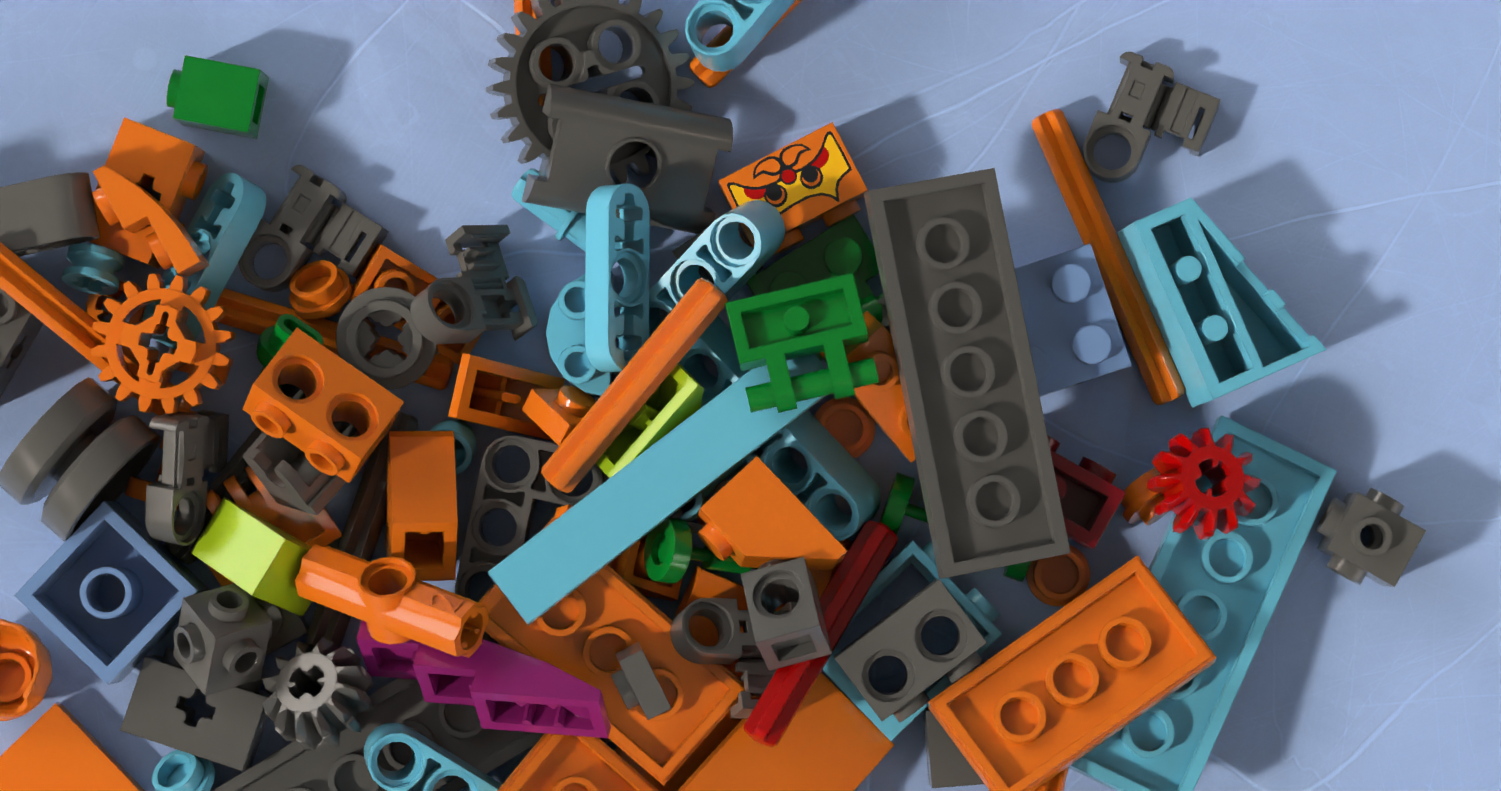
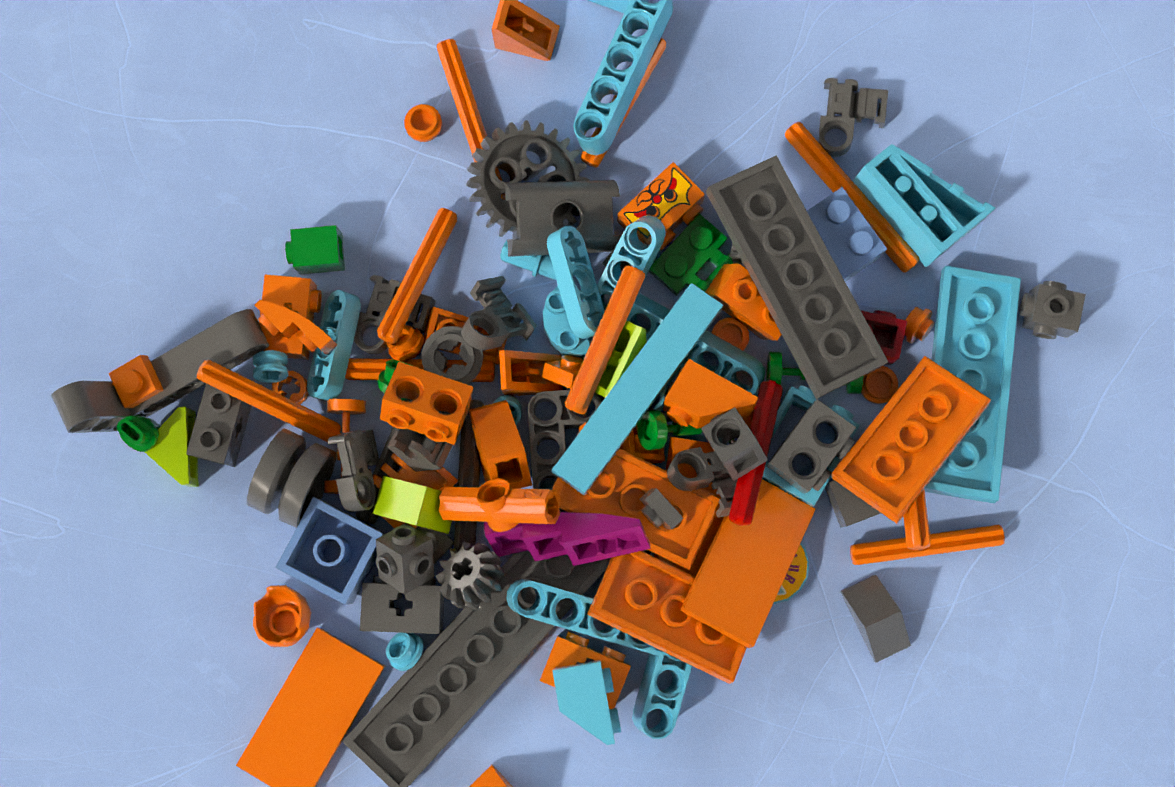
camera: 15 degrees left, 5 degrees down
orange gear [90,273,236,414] -> none
green plate [725,273,879,413] -> none
red gear [1146,428,1261,540] -> none
none -> orange axle [377,208,457,344]

